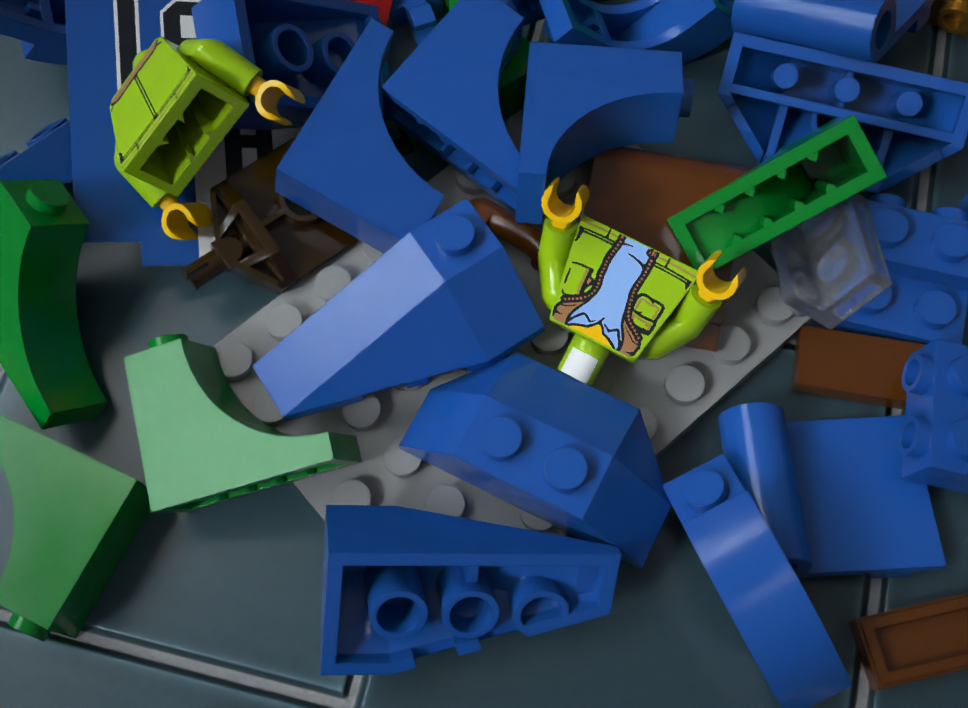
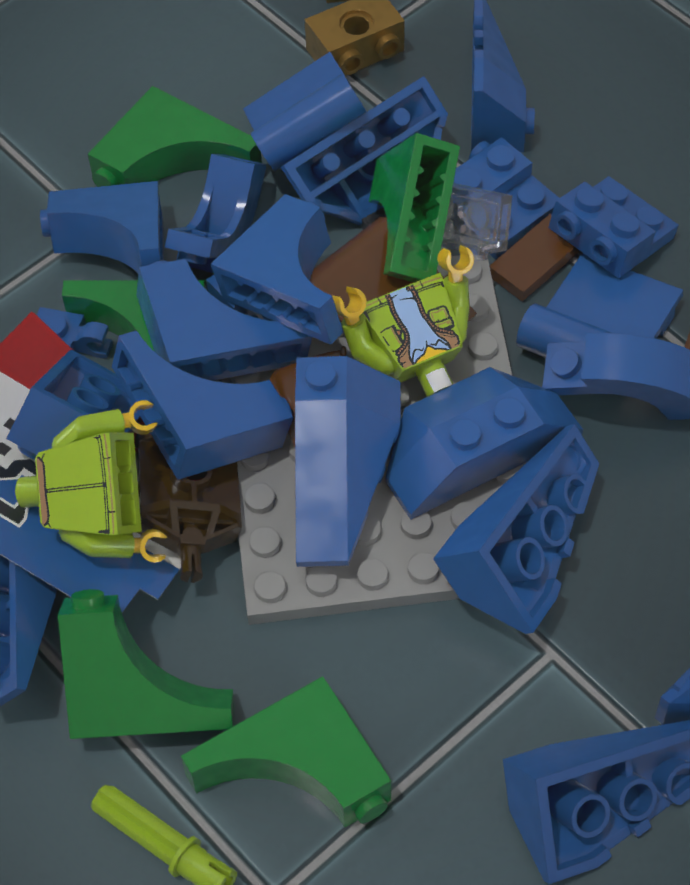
camera: 60 degrees left, 10 degrees down
arch [124,334,362,512] -> none

